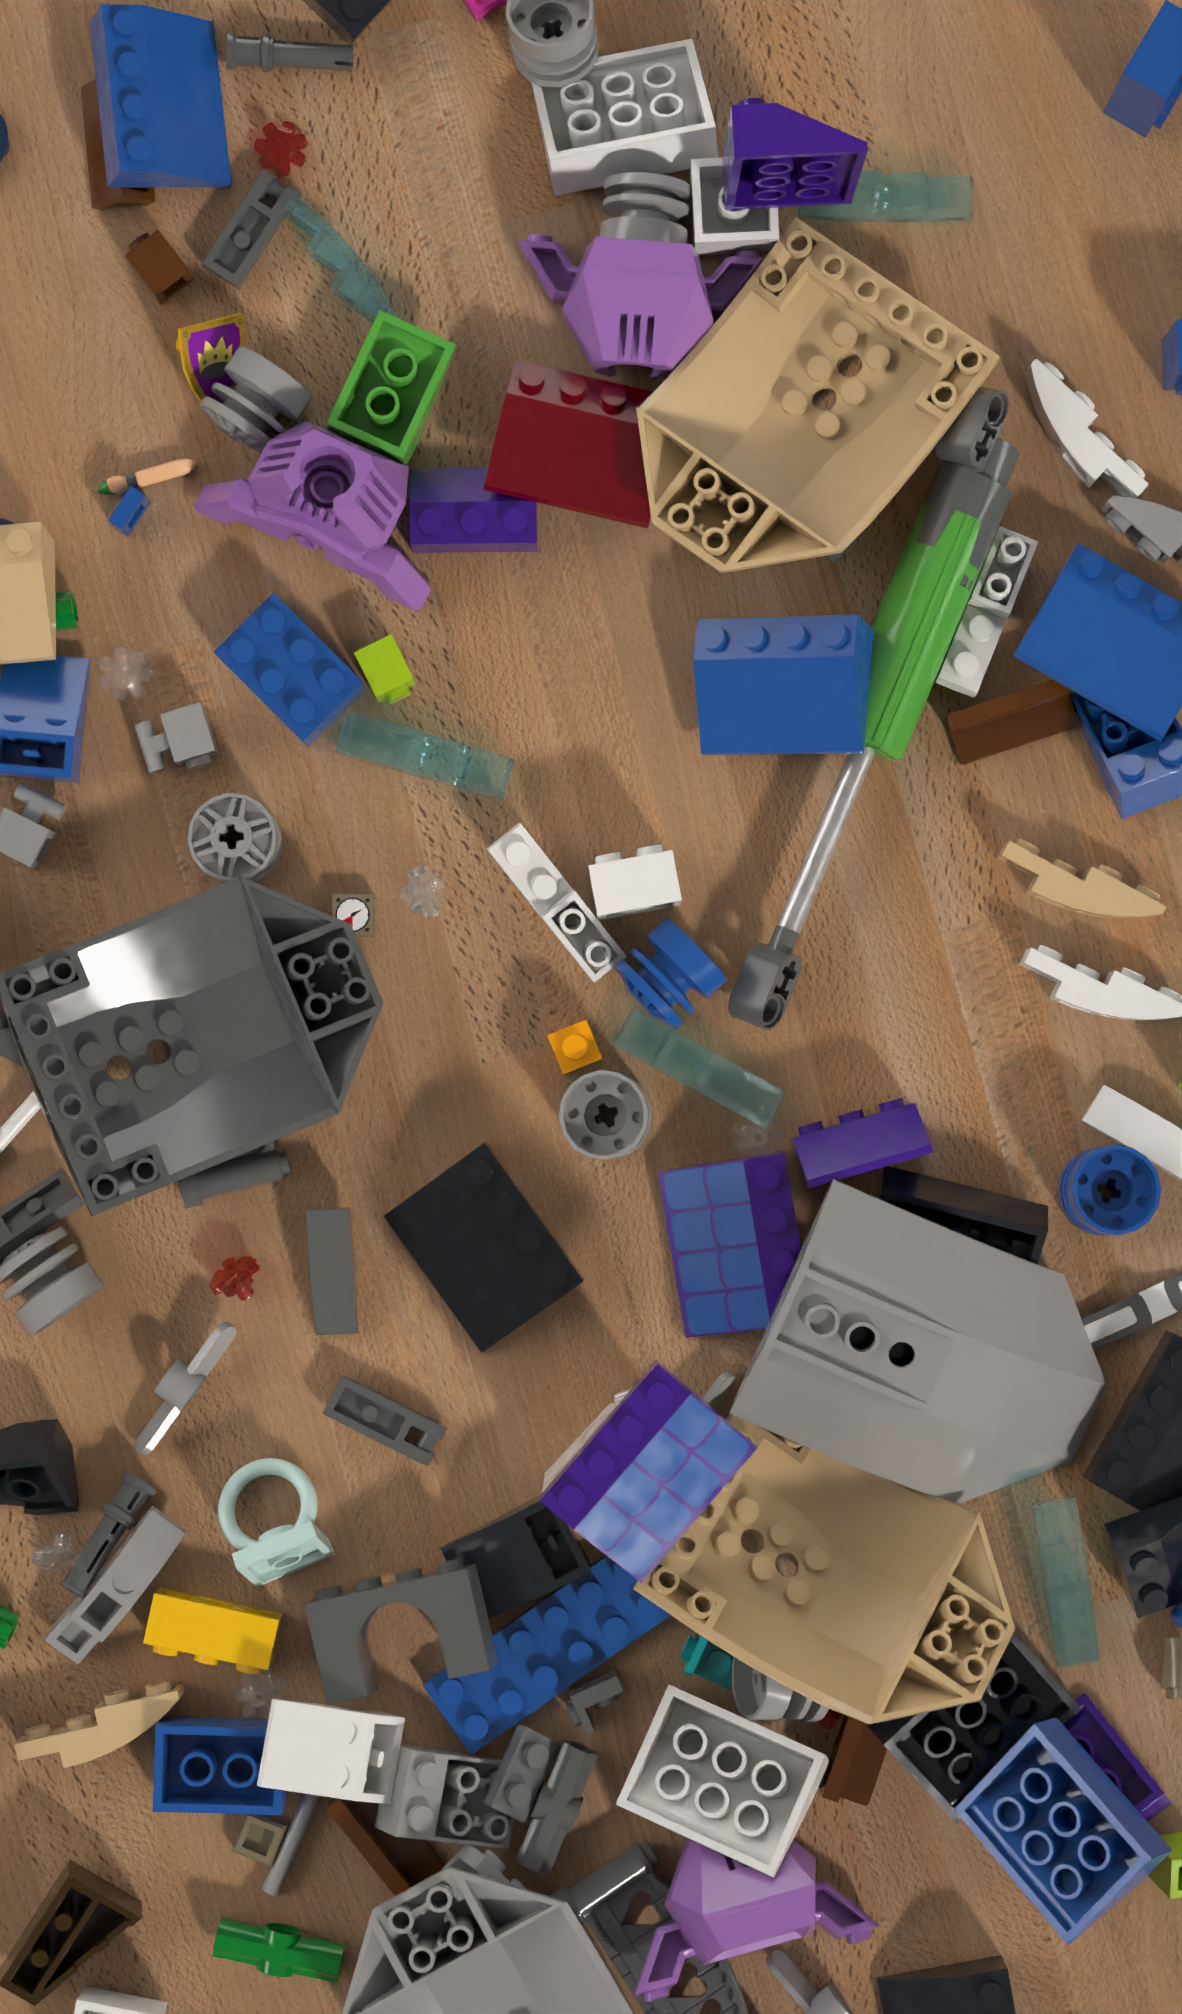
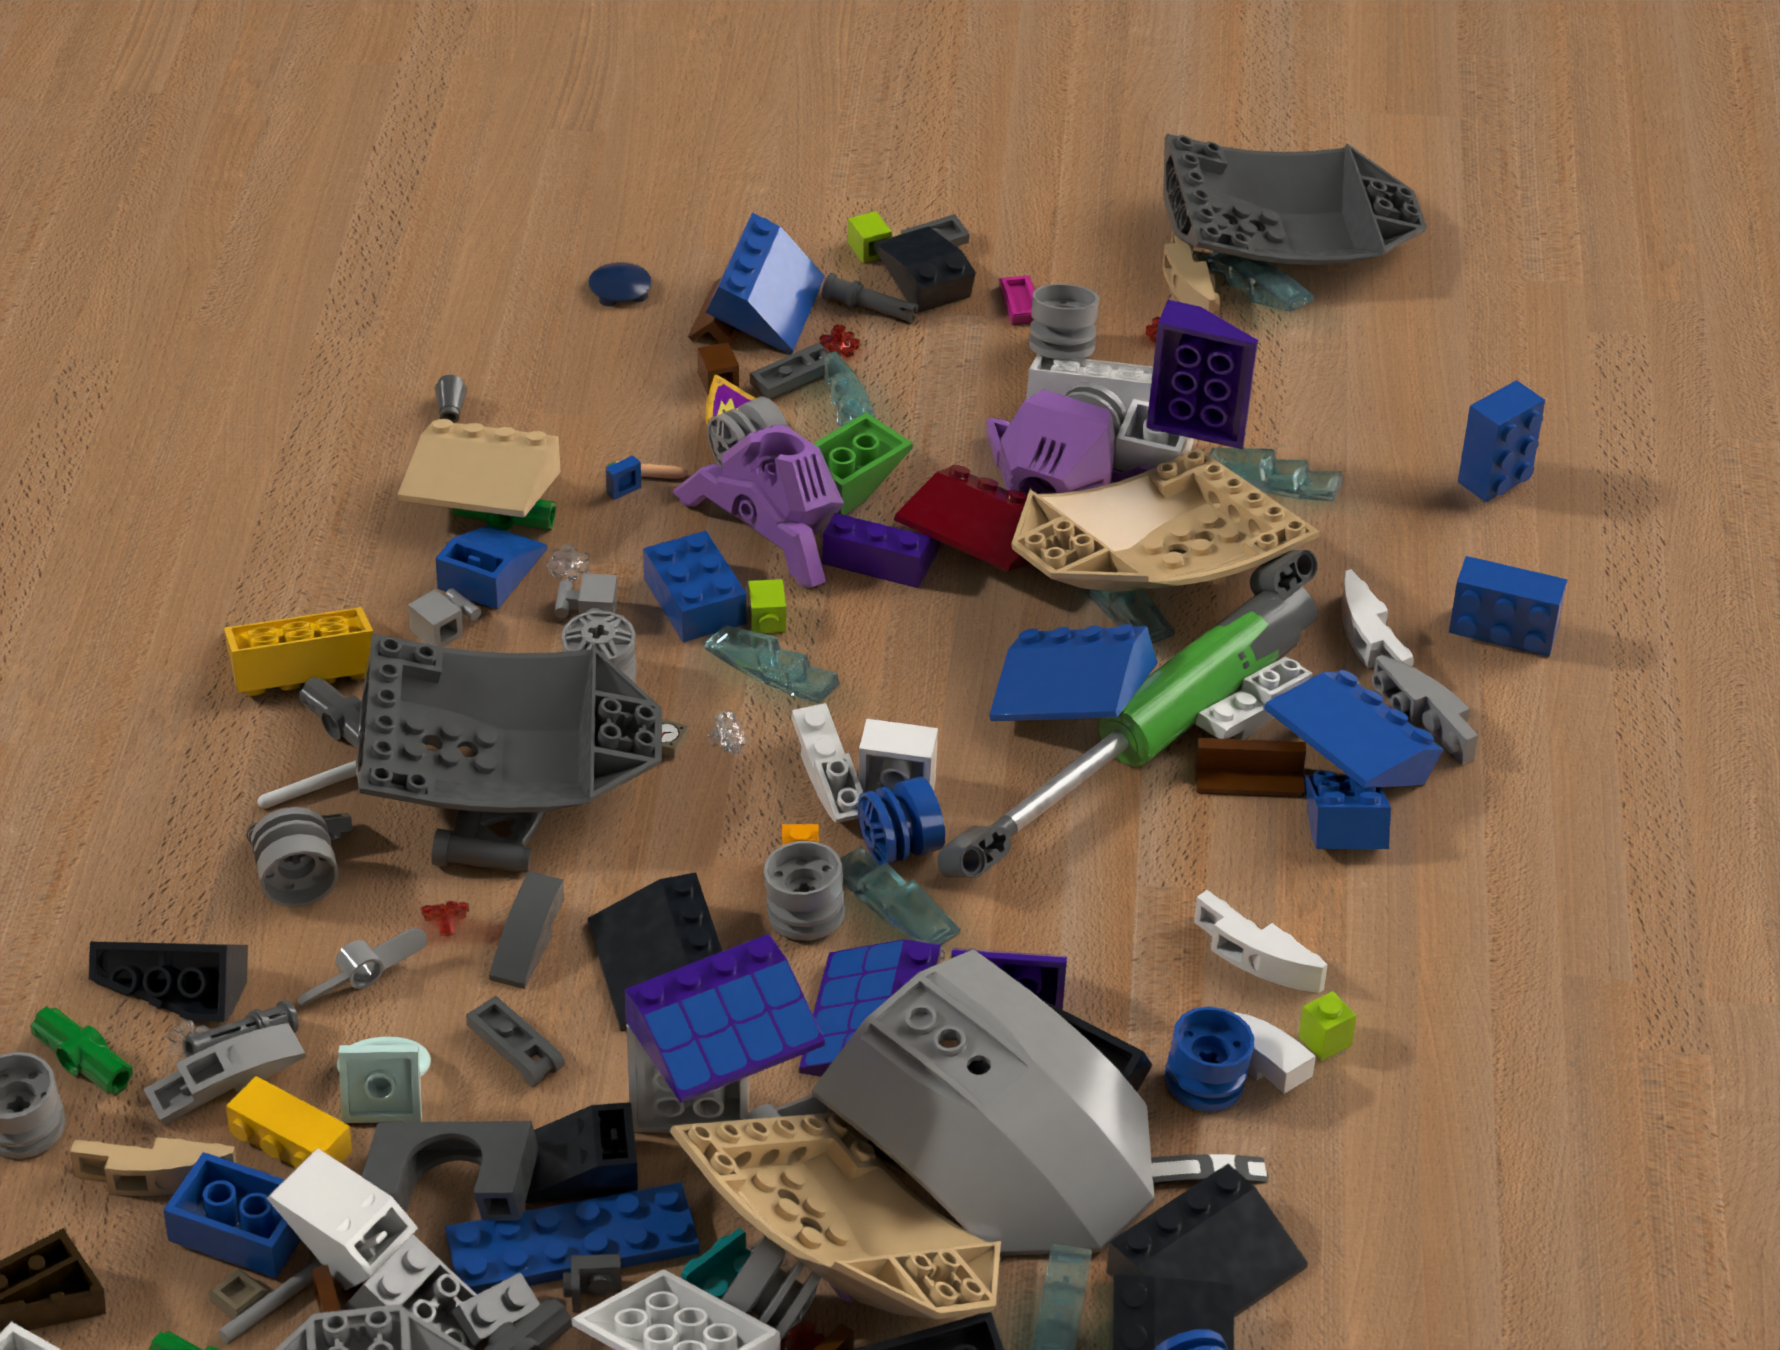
camera: 15 degrees right, 45 degrees down
tan slope [997,839,1167,919] -> none

